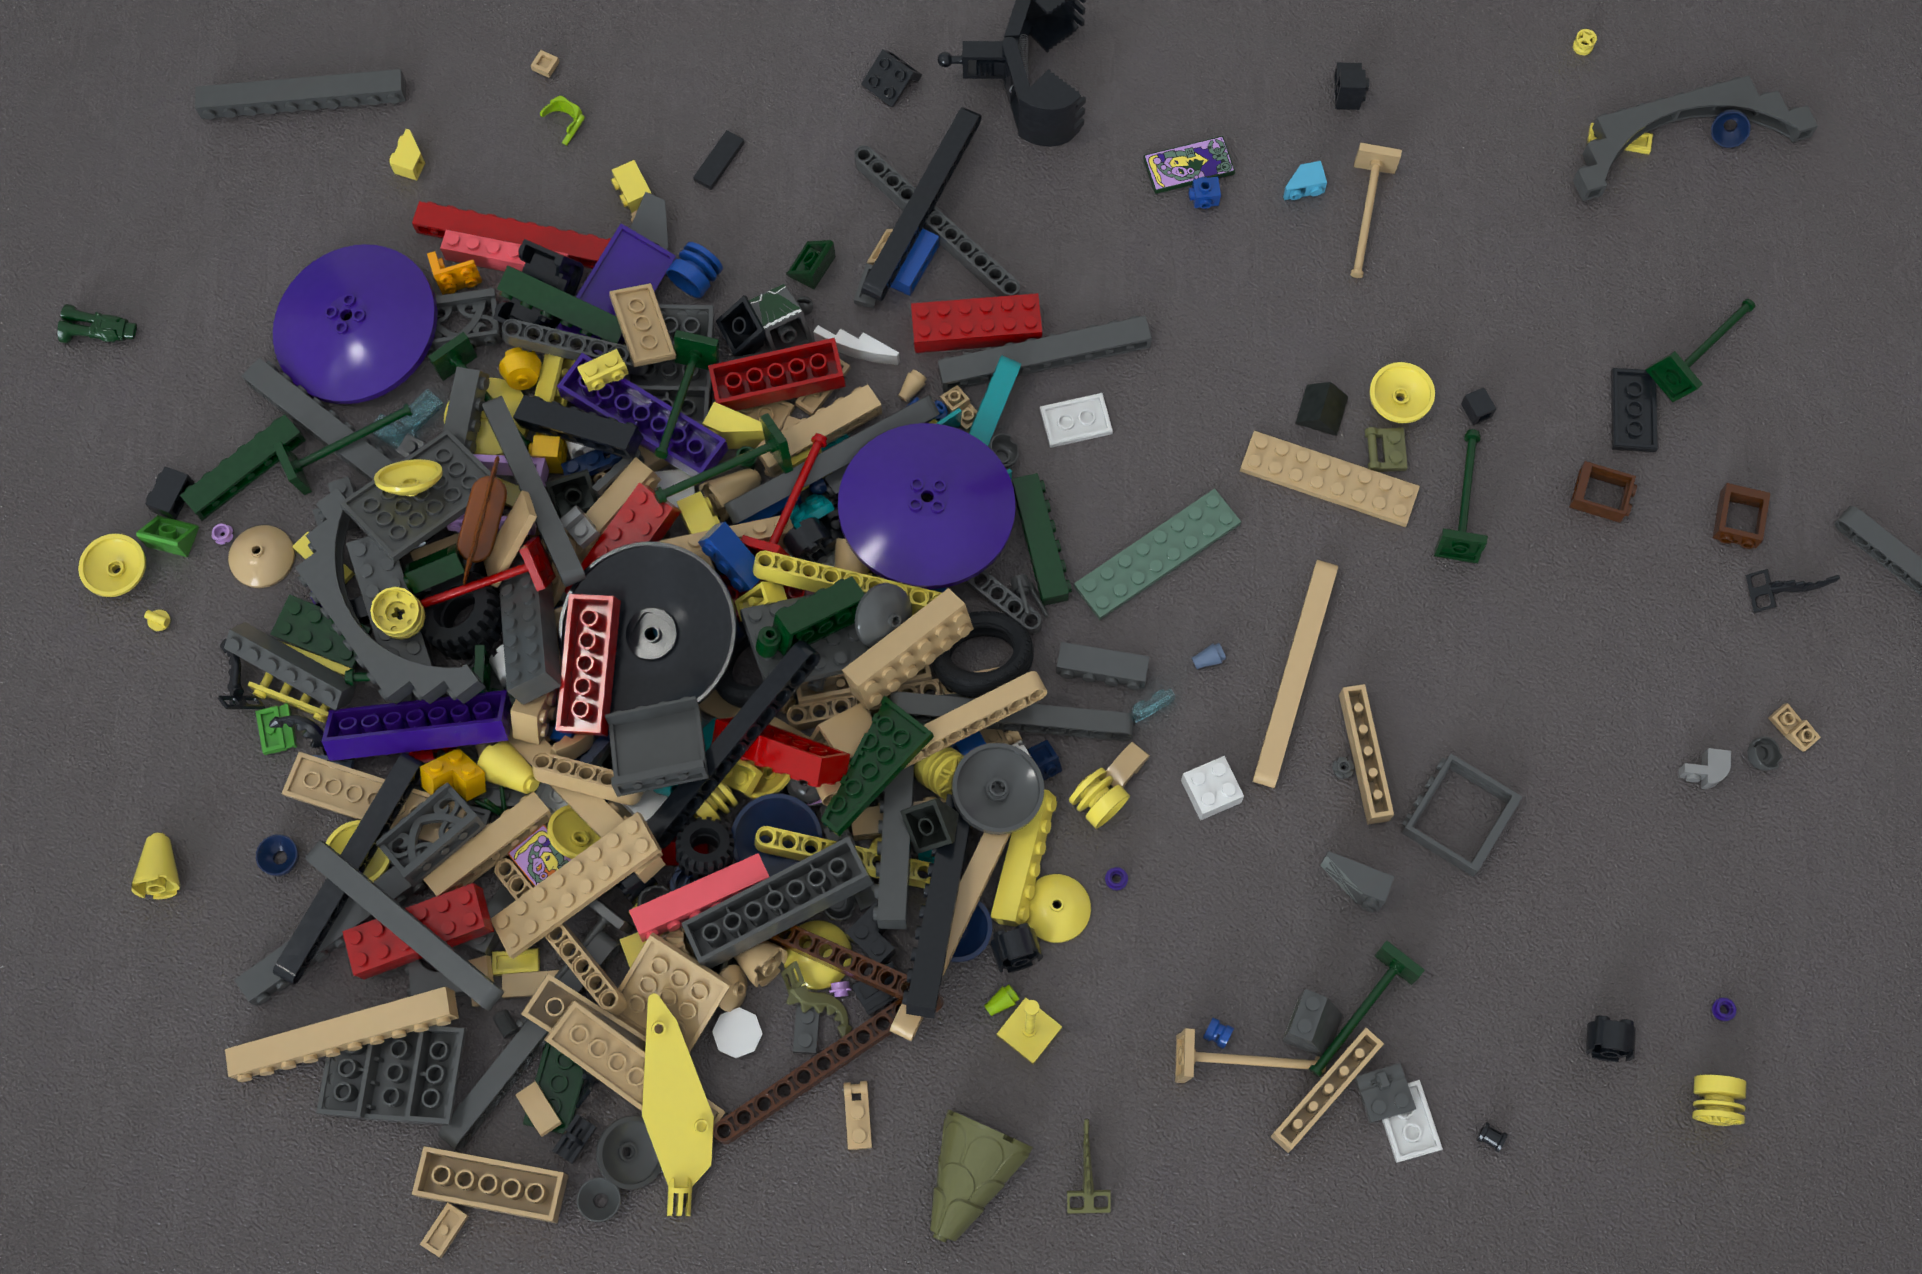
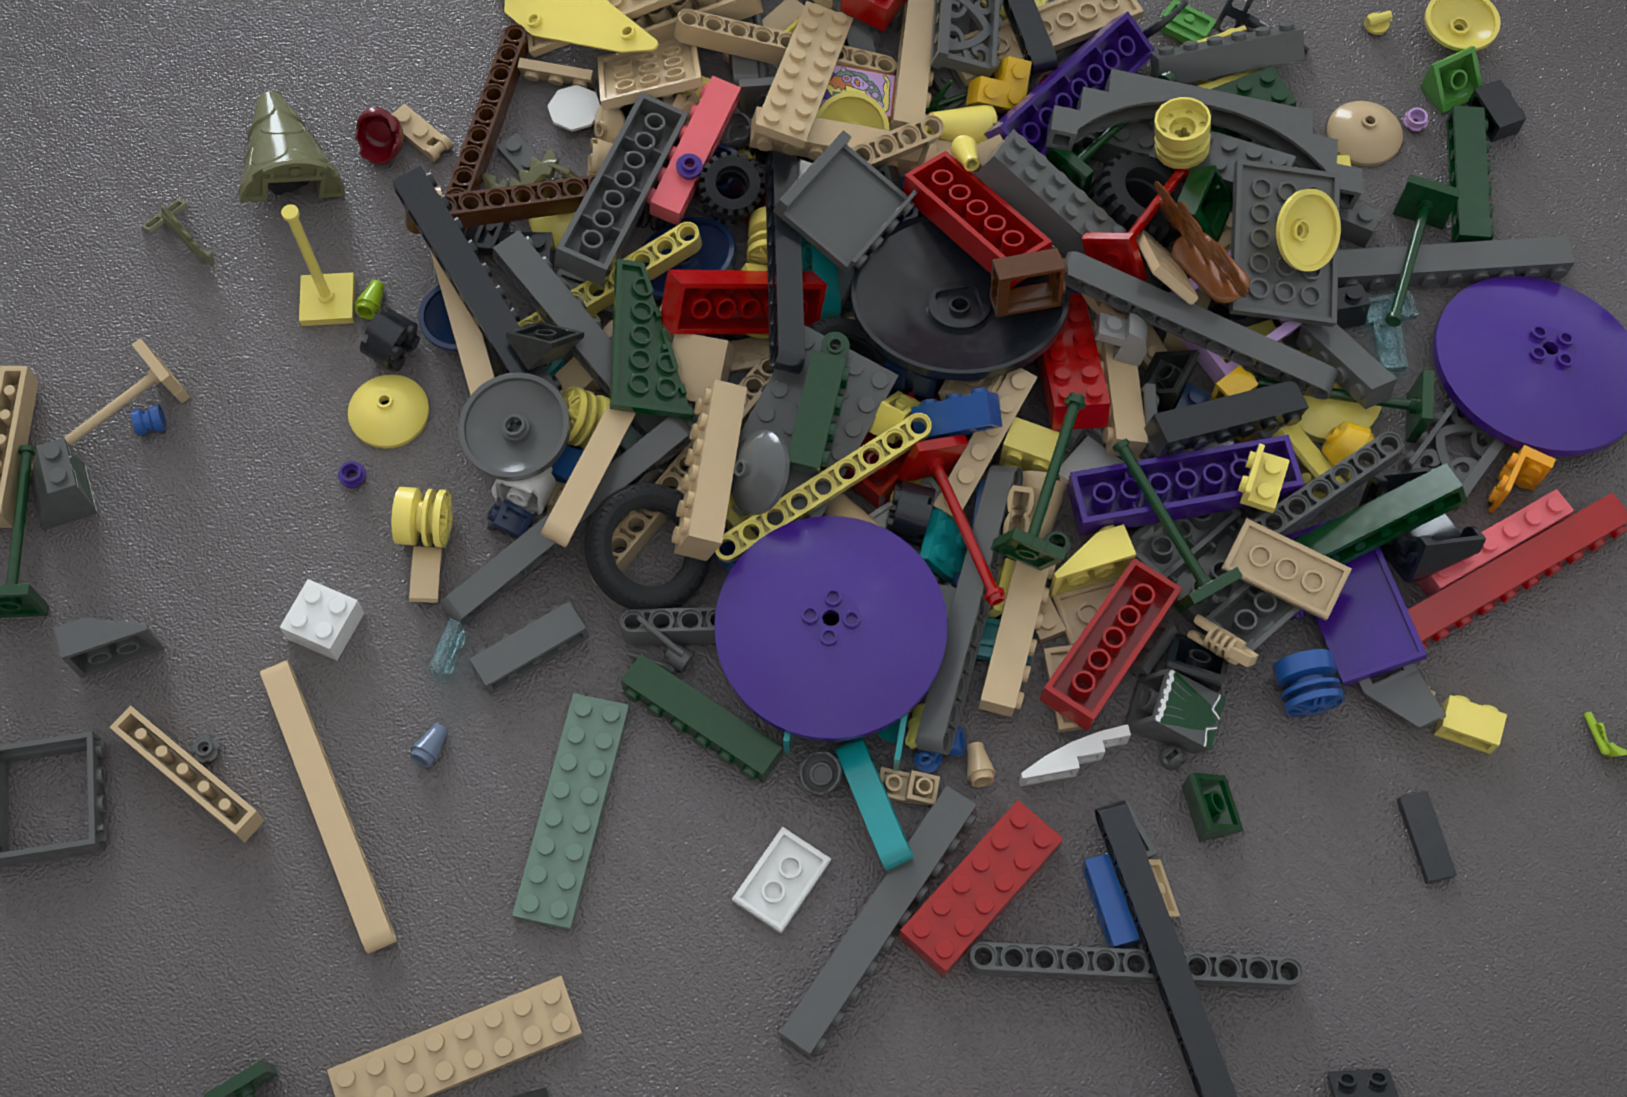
camera: 135 degrees right, 5 degrees down
light yellow brick [991,789,1057,927] -> none
none -> dark red piece [355,107,404,165]
none -> tan plate [518,58,597,89]
none -> dark purple plate [676,153,703,180]
none -> light yellow cone [951,135,980,172]
none -> reddish brown window [990,248,1068,317]
none -> tan brick [1003,485,1041,538]
none -> tan hinge [1187,614,1259,667]

